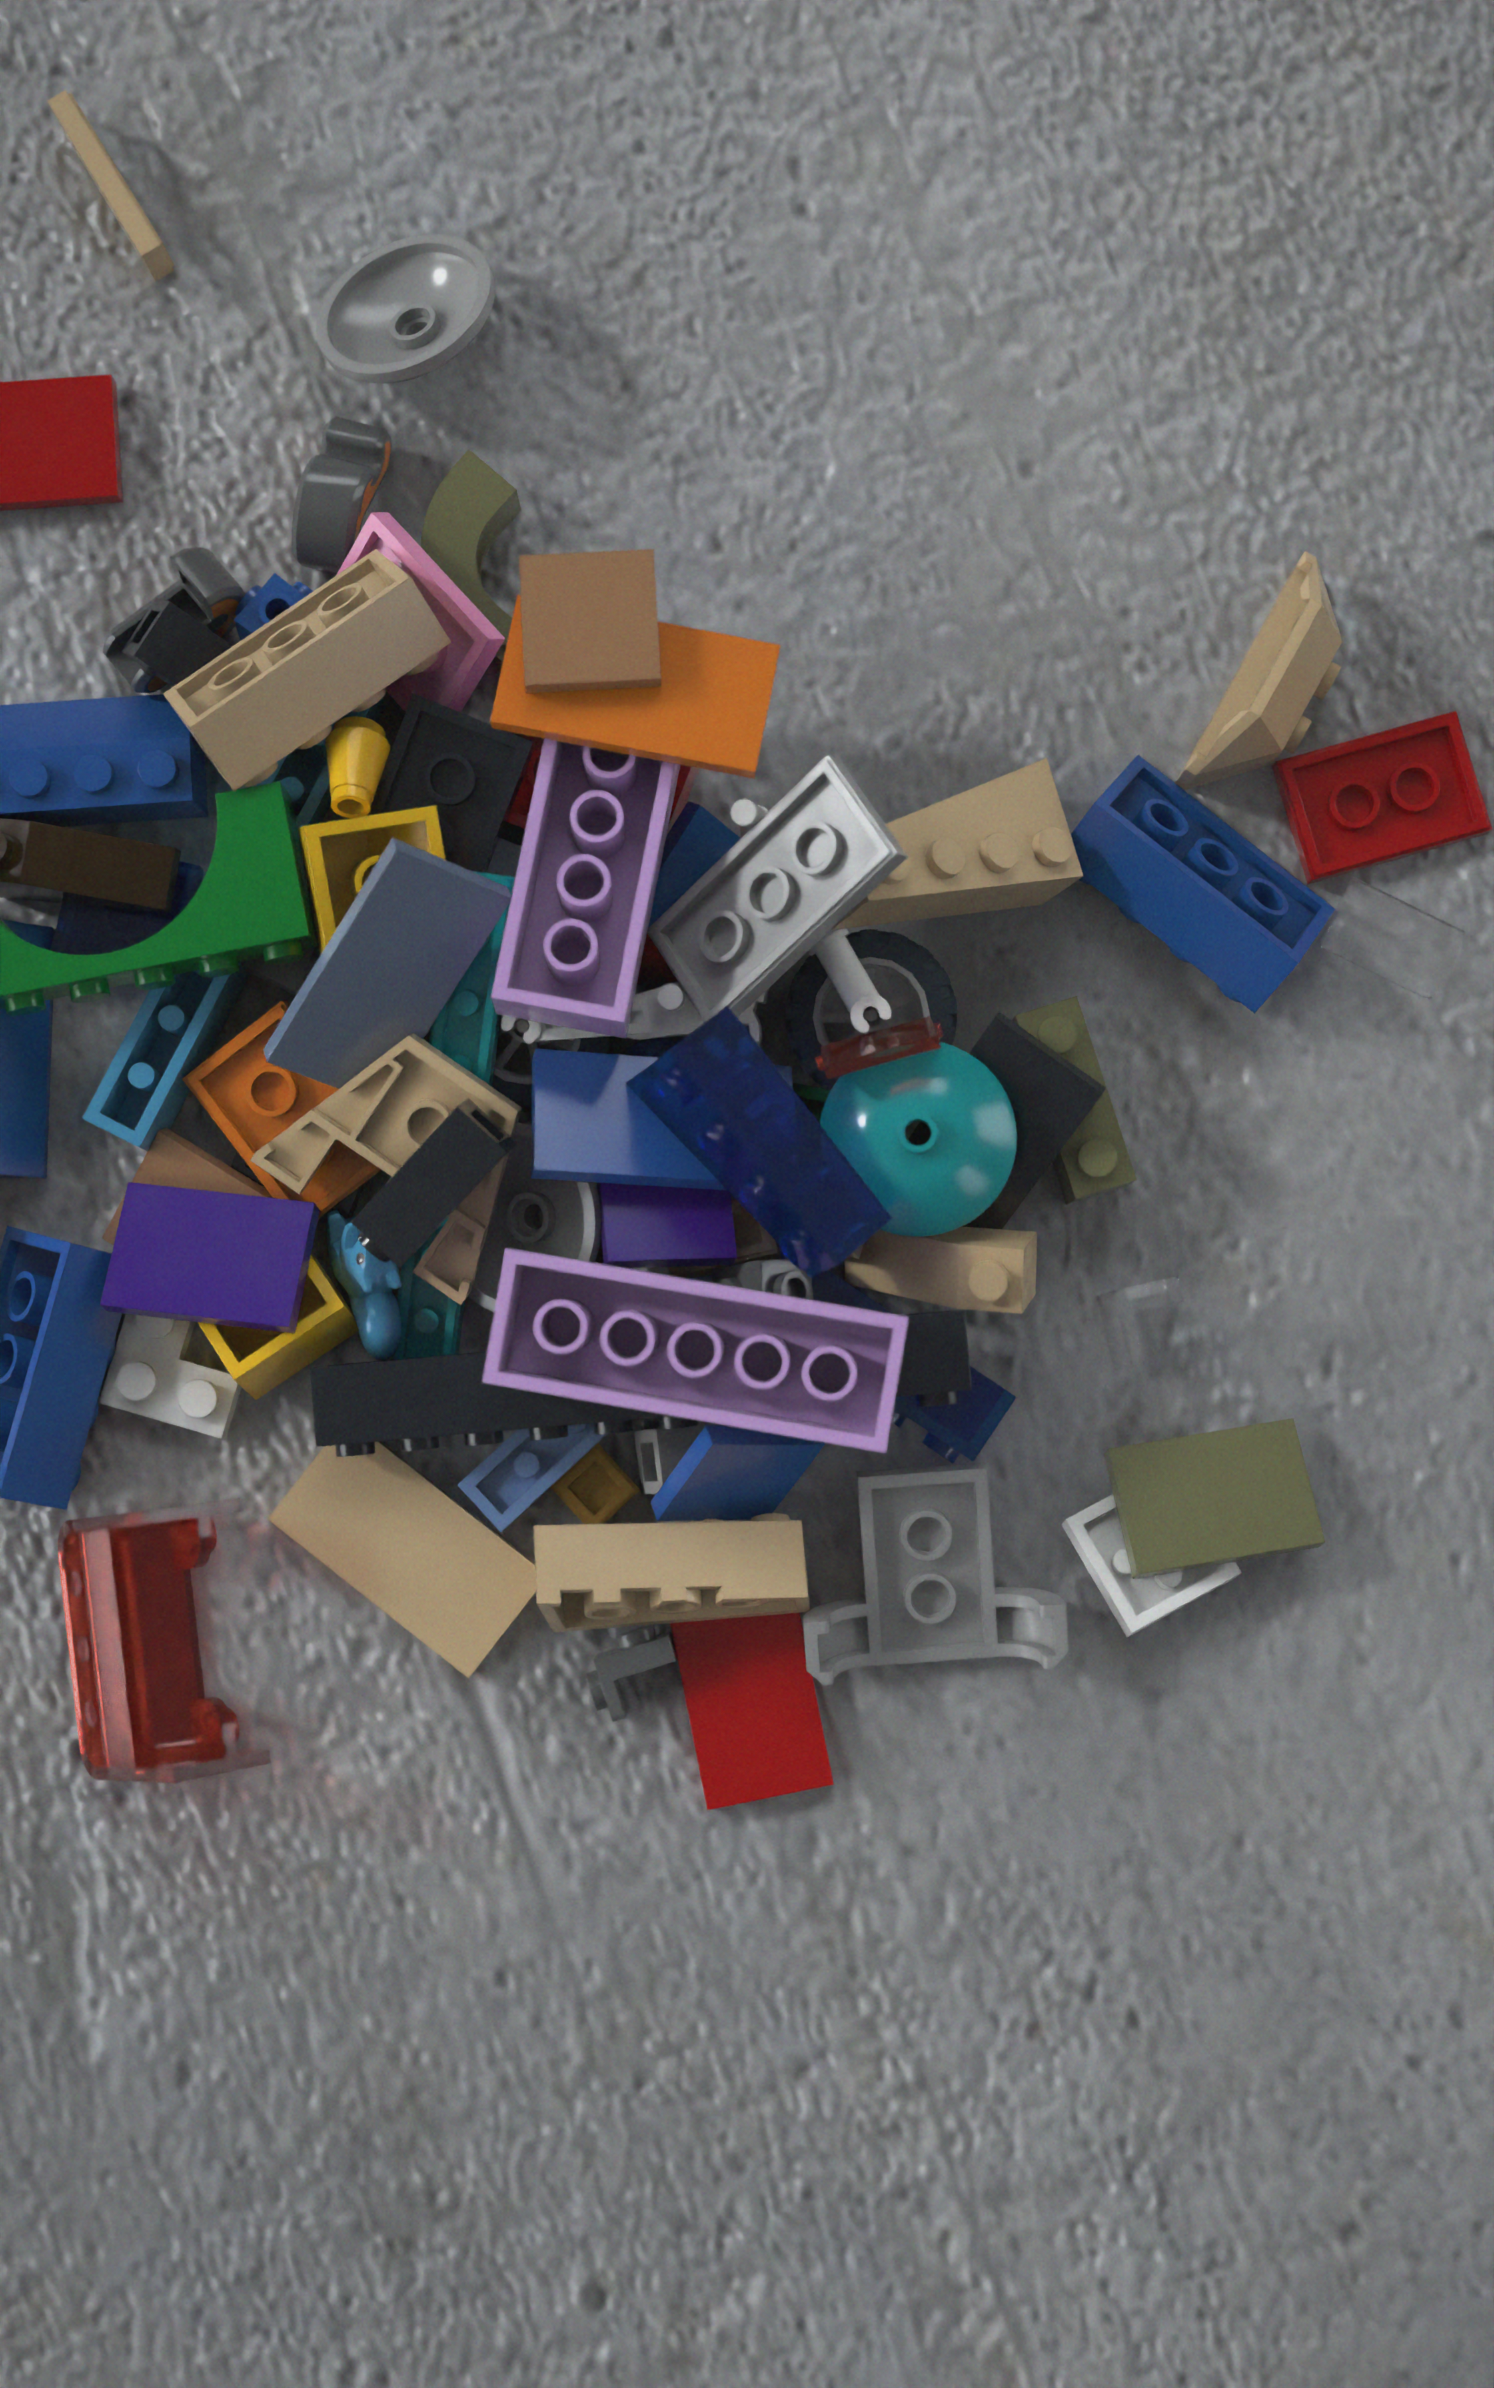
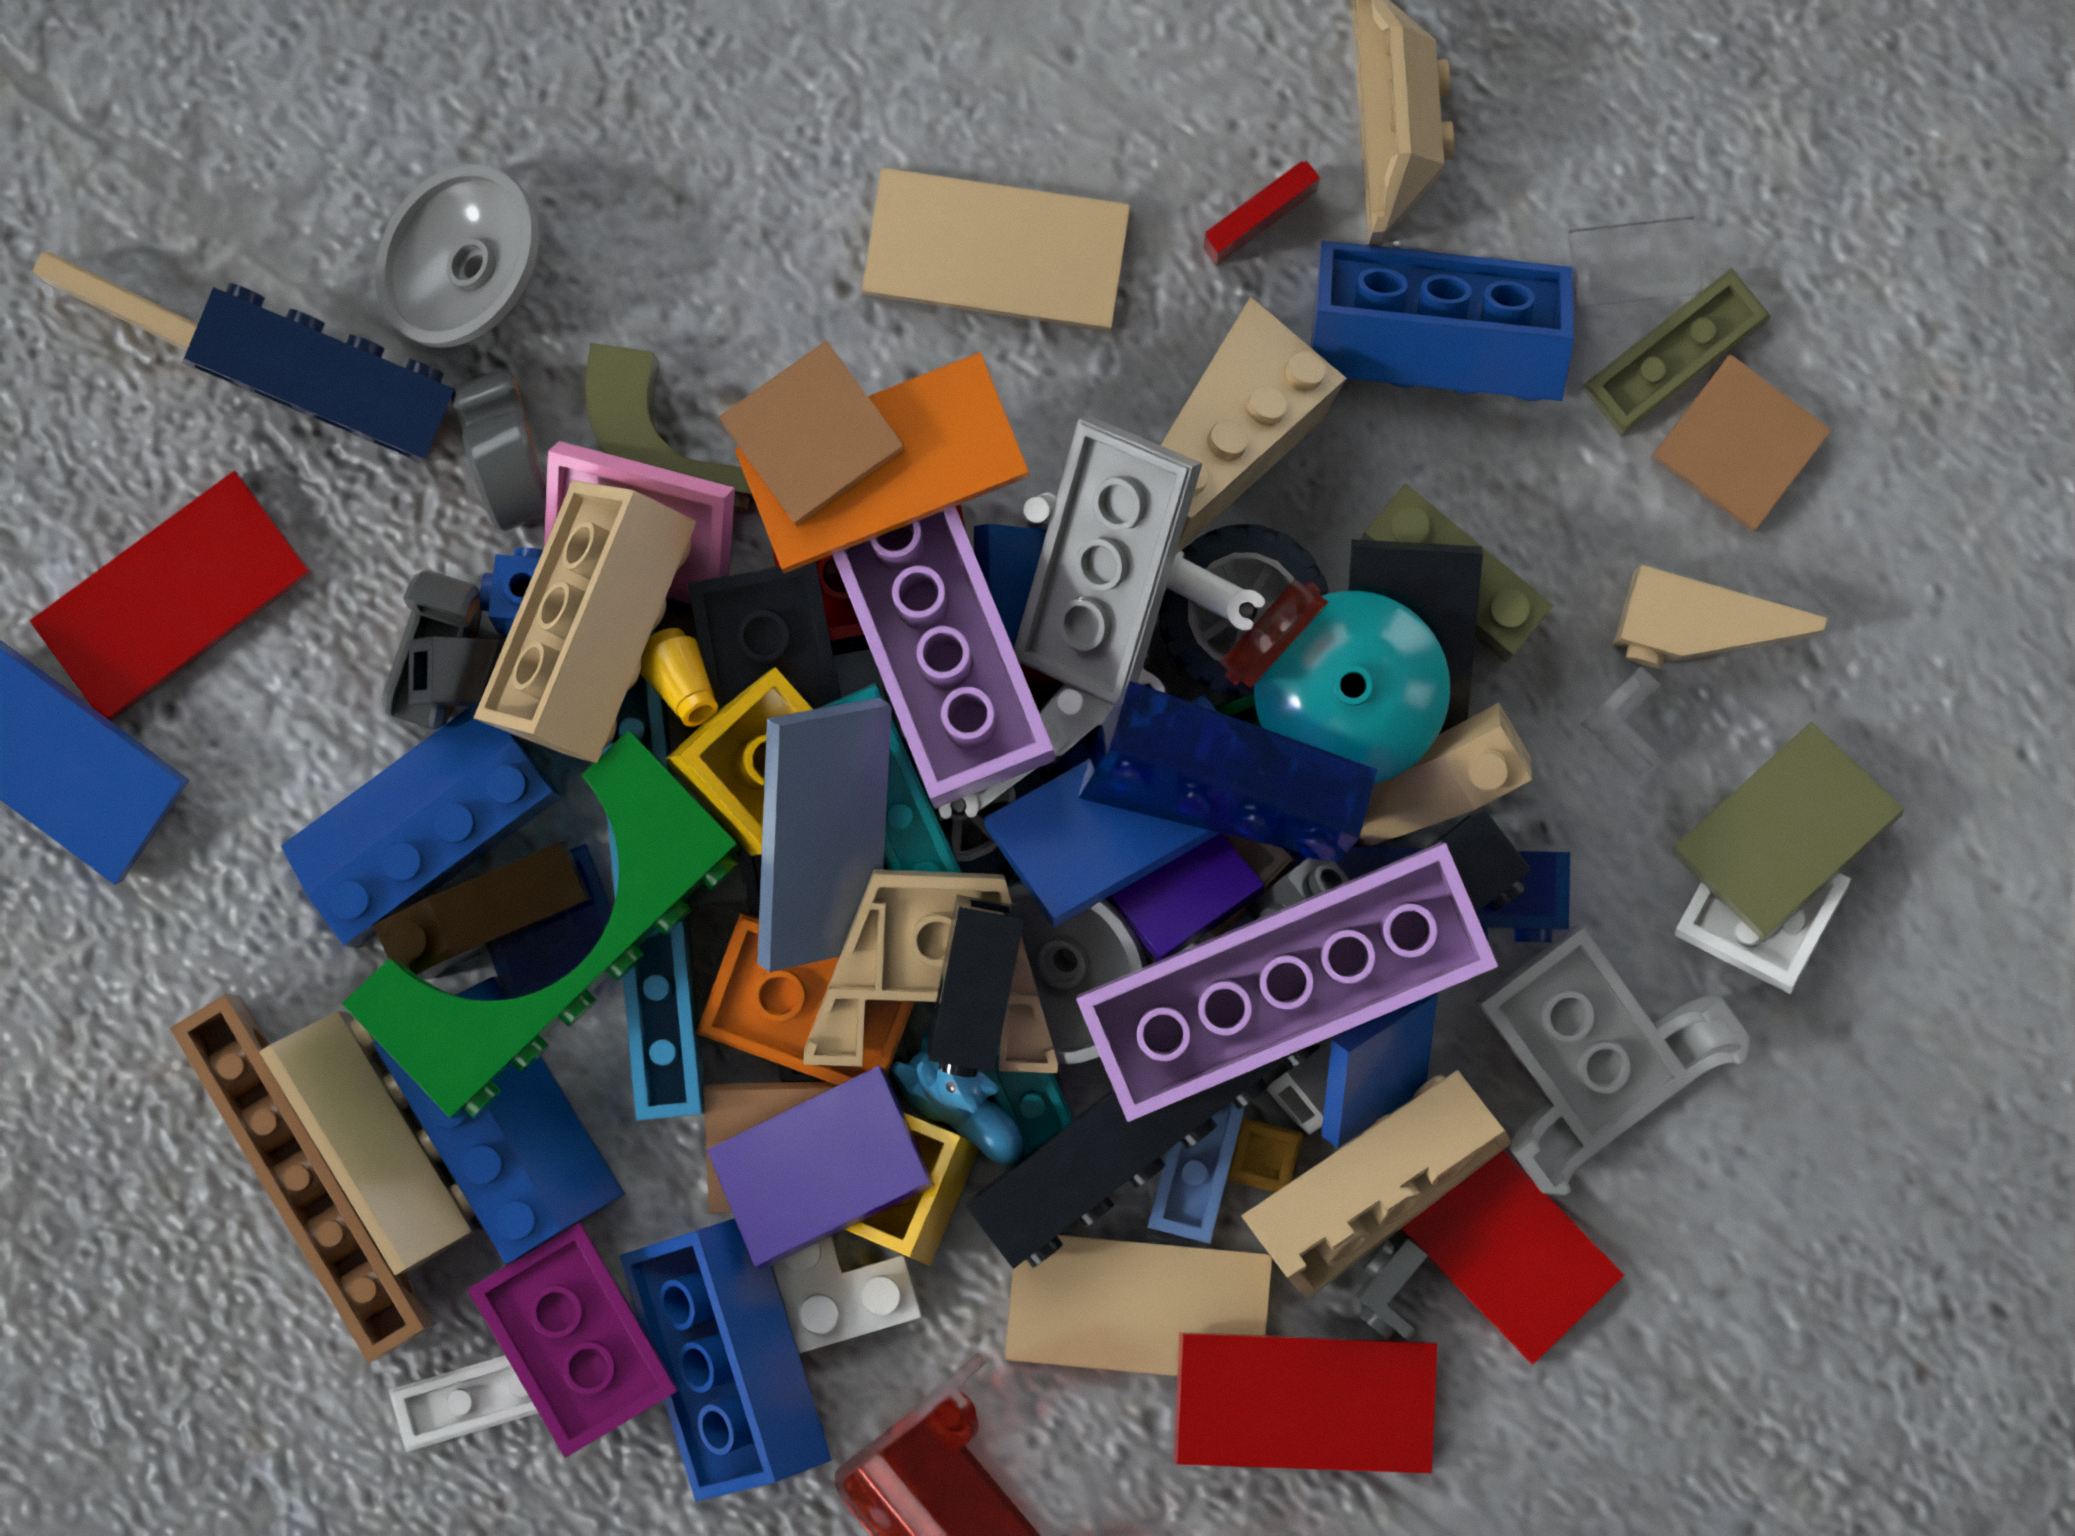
camera: 25 degrees left, 0 degrees up
red tile [1272,711,1493,885] -> none
none -> dark blue brick [182,283,454,463]
none -> tan tile [862,167,1130,332]
none -> red tile [1173,1332,1438,1474]
none -> red tile [1203,160,1320,266]
none -> olive tile [1582,268,1772,436]
none -> tan slope [1612,565,1827,668]
none -> medium nougat tile [1651,354,1831,533]

